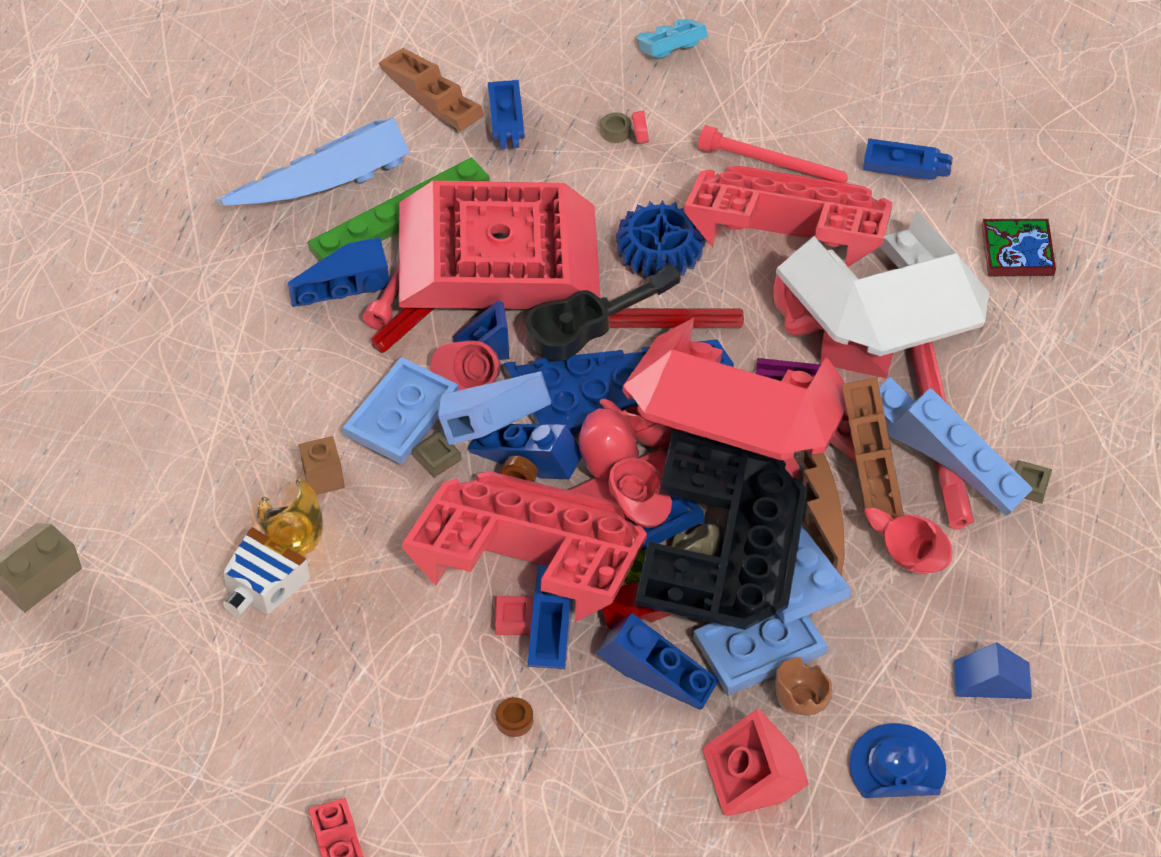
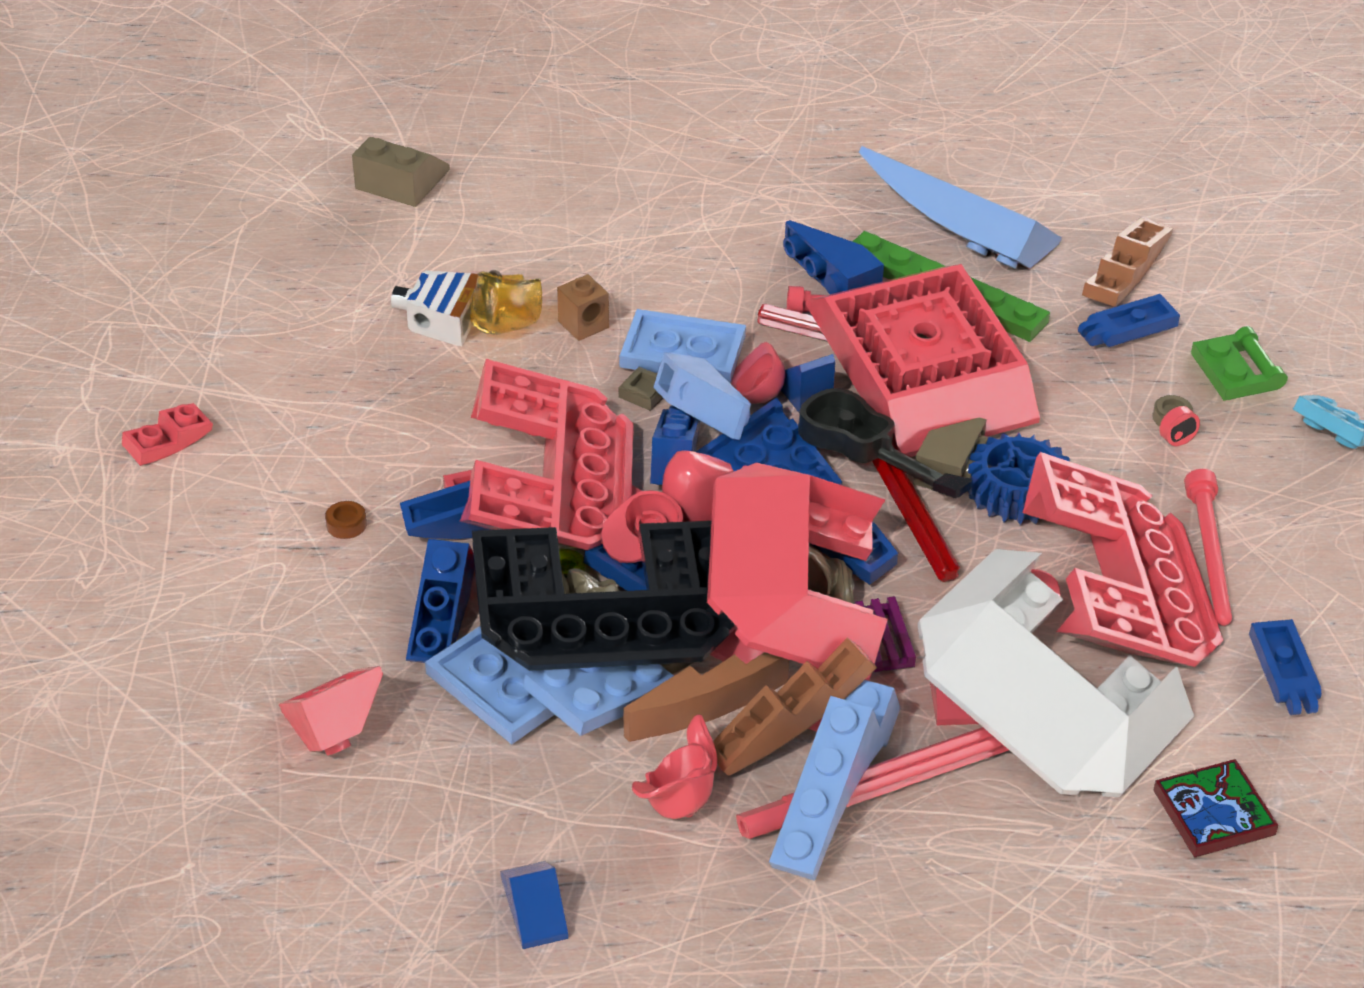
camera: 70 degrees right, 10 degrees down
dark orange tile [501,456,538,482] -> none
nougat hair [775,657,833,716] -> none
blue hat [849,723,946,798] -> none
dark tan tile [1015,460,1052,504] -> none
none -> dark tan slope [913,417,989,490]
none -> bright green plate [1191,326,1288,401]

